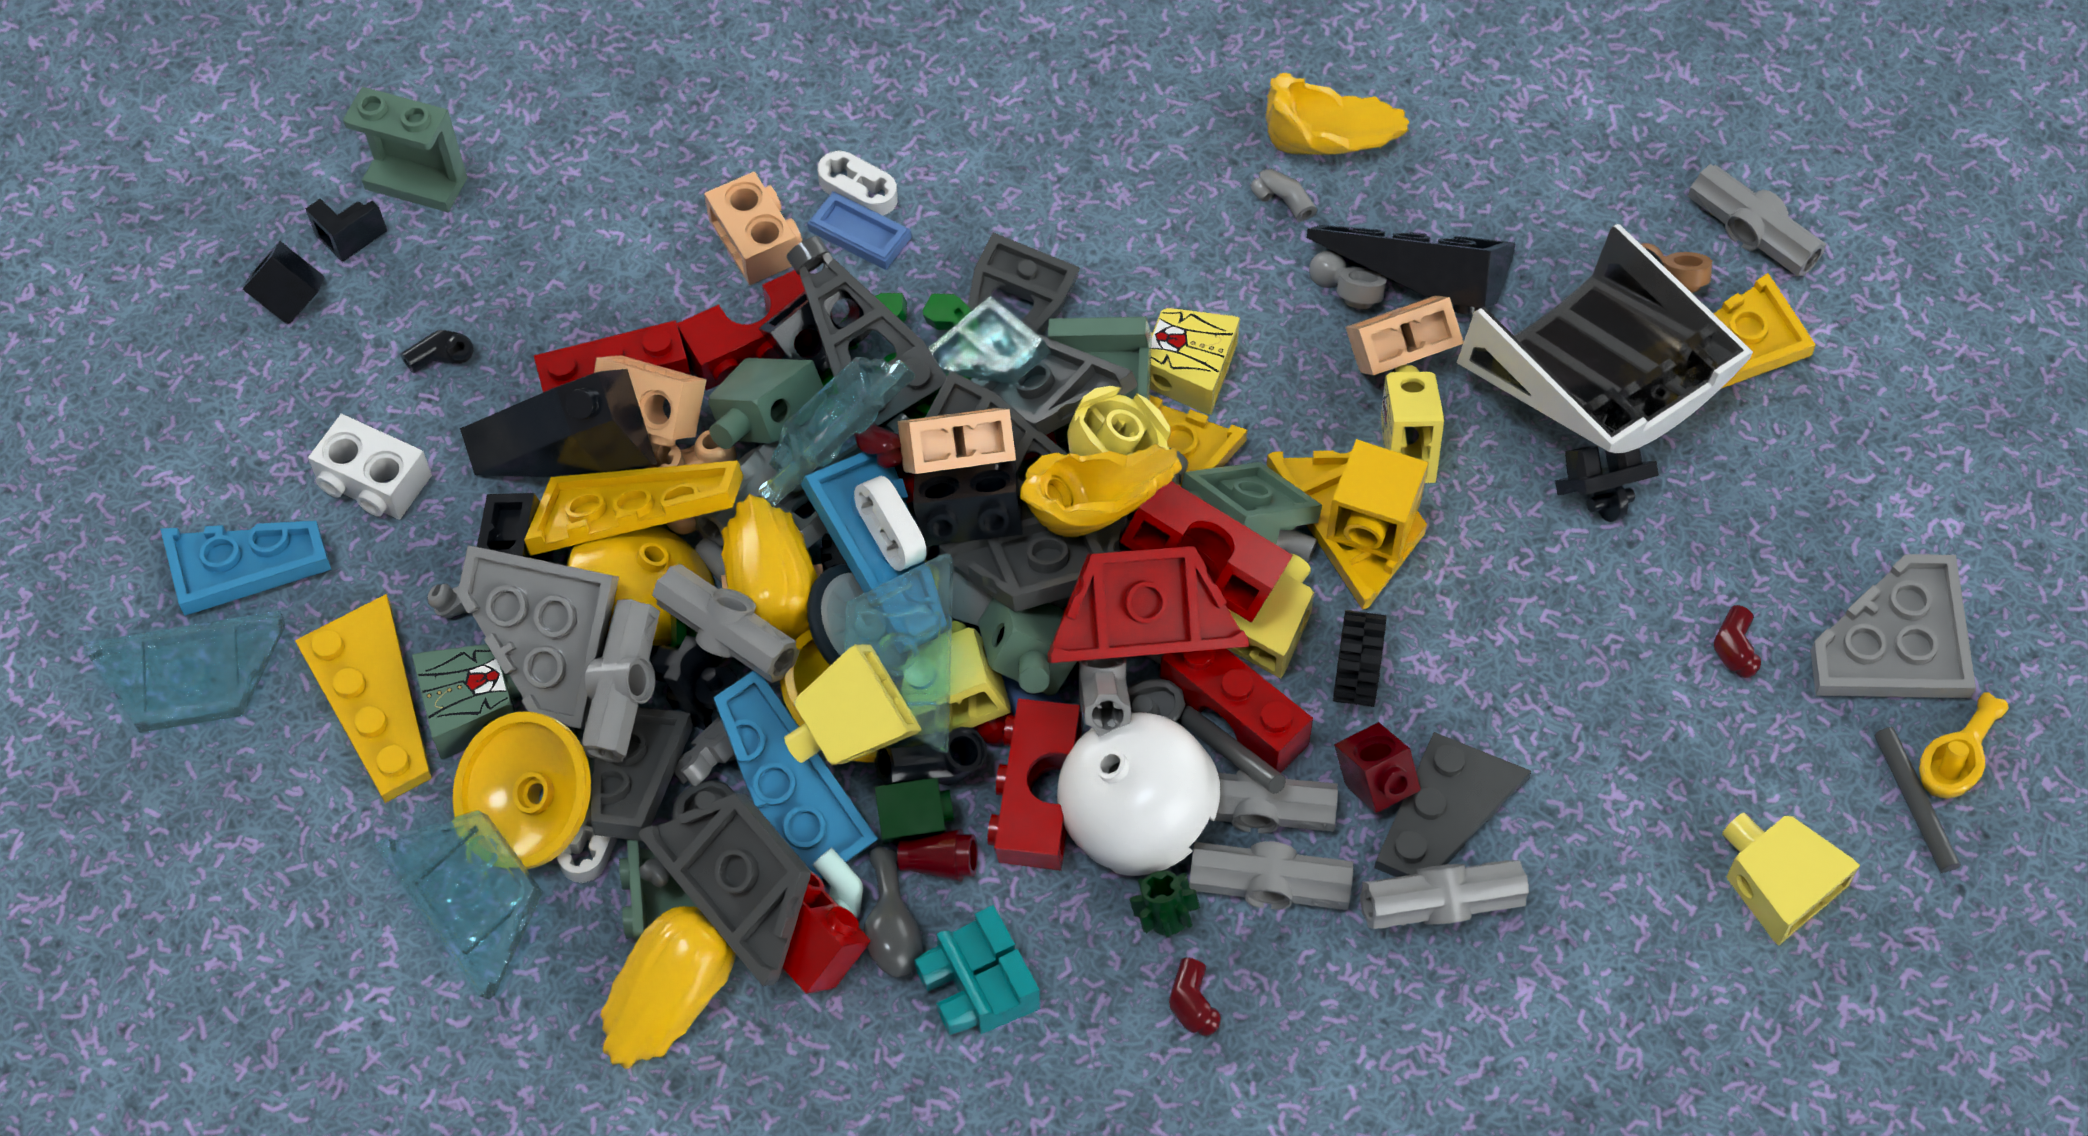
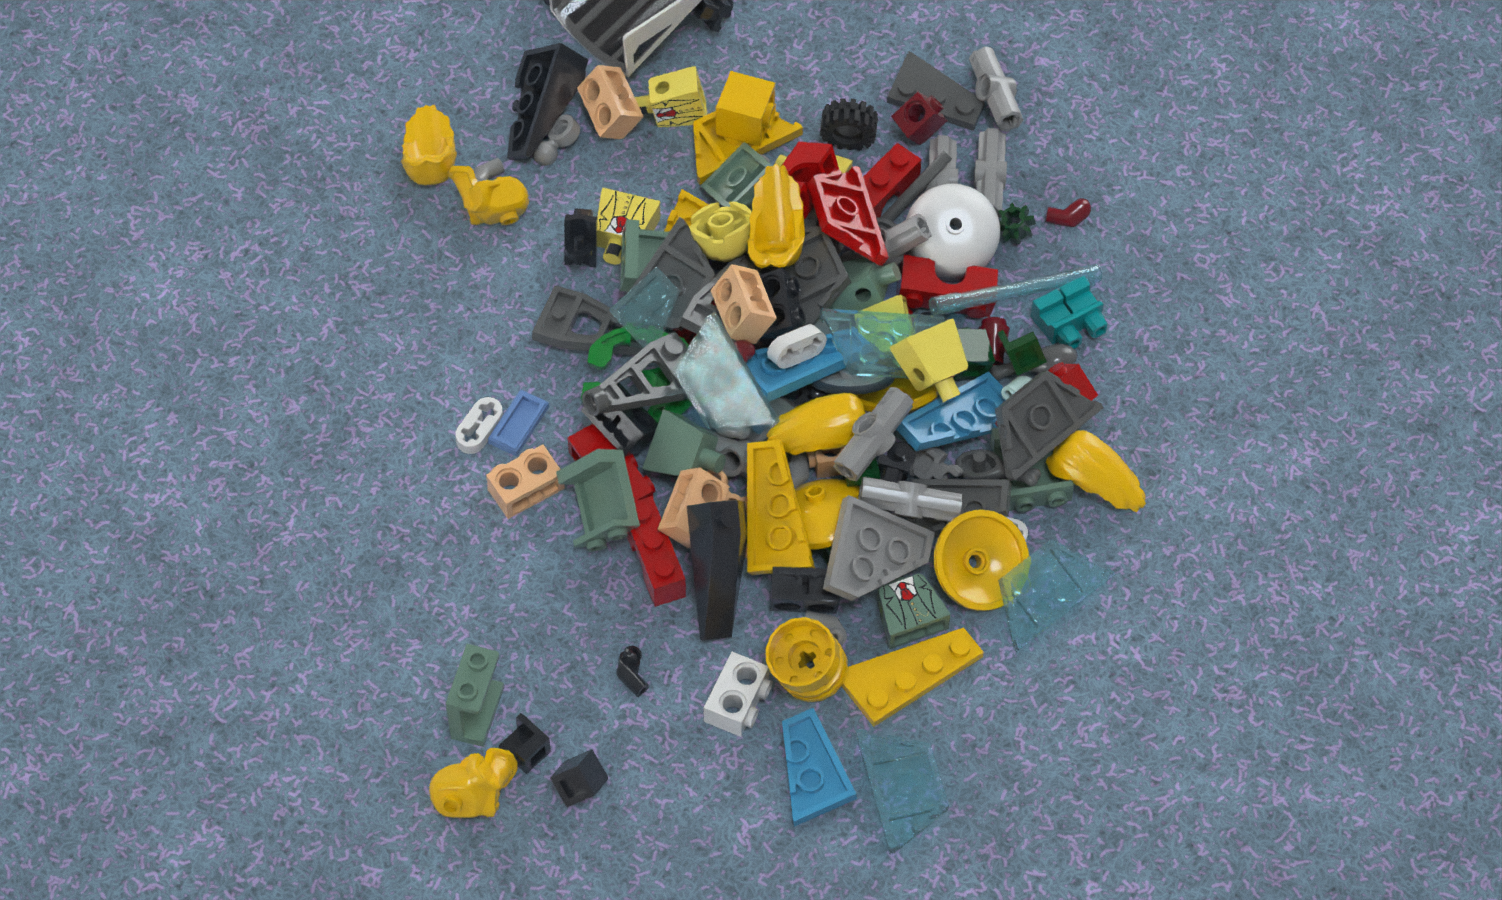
camera: 95 degrees left, 0 degrees up
none -> yellow head [429,748,518,818]
none -> yellow head [448,166,529,225]
none -> sand green panel [556,449,640,552]
none -> black hips [564,208,597,267]
none -> yellow wheel [766,617,848,702]
none -> clear light blue piece [929,264,1102,316]
none -> dark green panel [997,330,1047,376]

